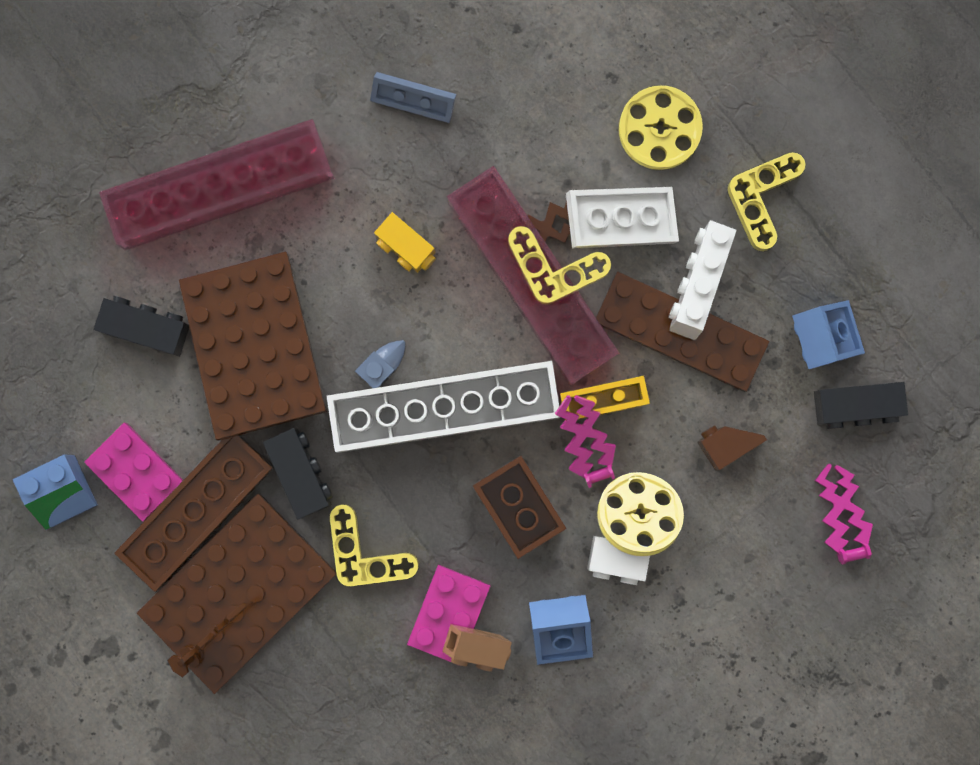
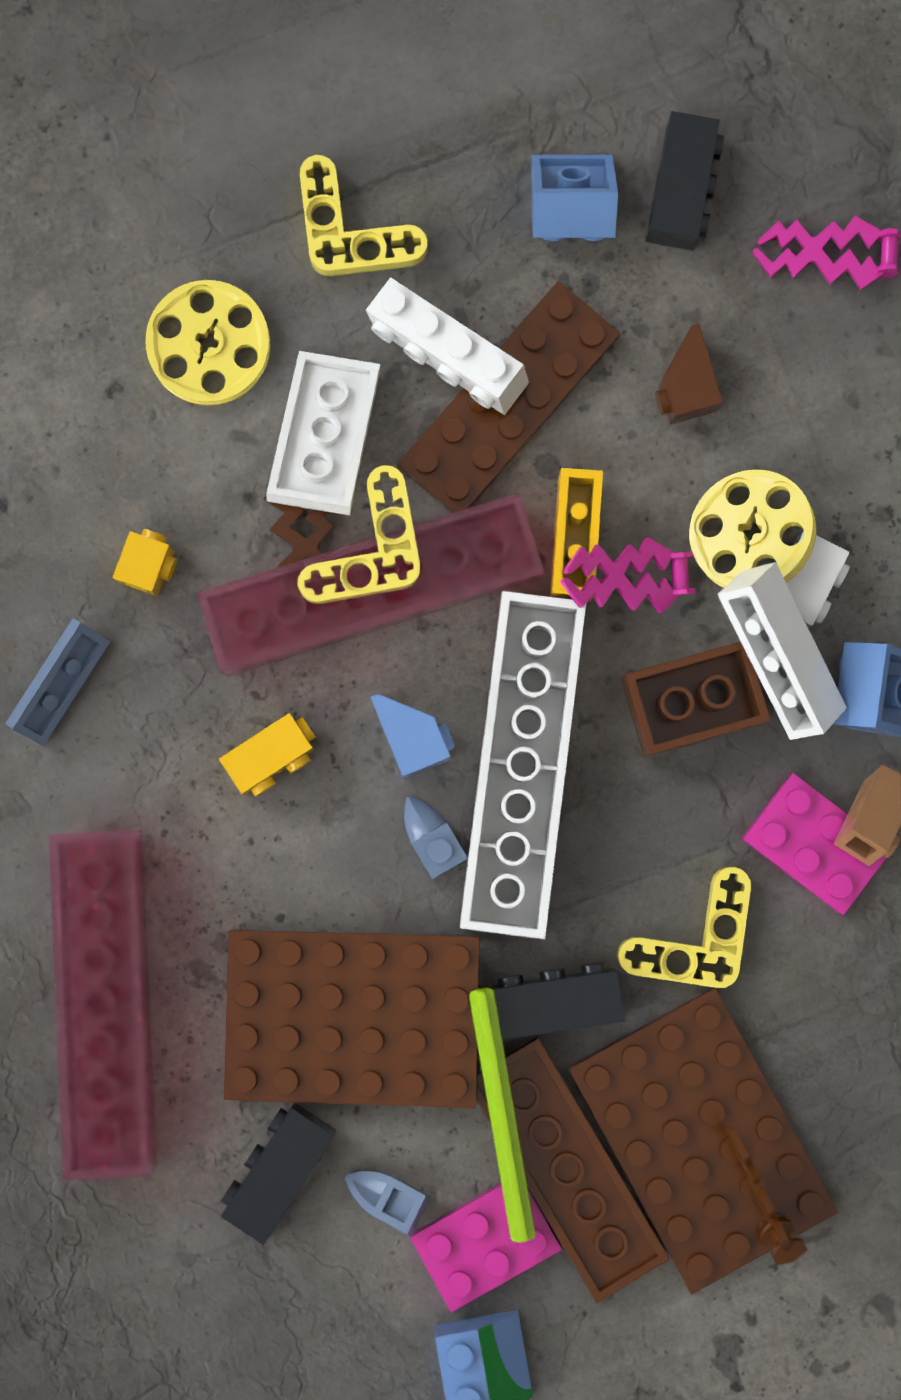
camera: 80 degrees left, 0 degrees up
none -> yellow brick [113,529,177,597]
none -> sand blue plate [345,1171,431,1236]
none -> medium blue slope [370,694,455,779]
none -> lime axle [469,988,536,1243]
none -> white brick [717,562,847,740]

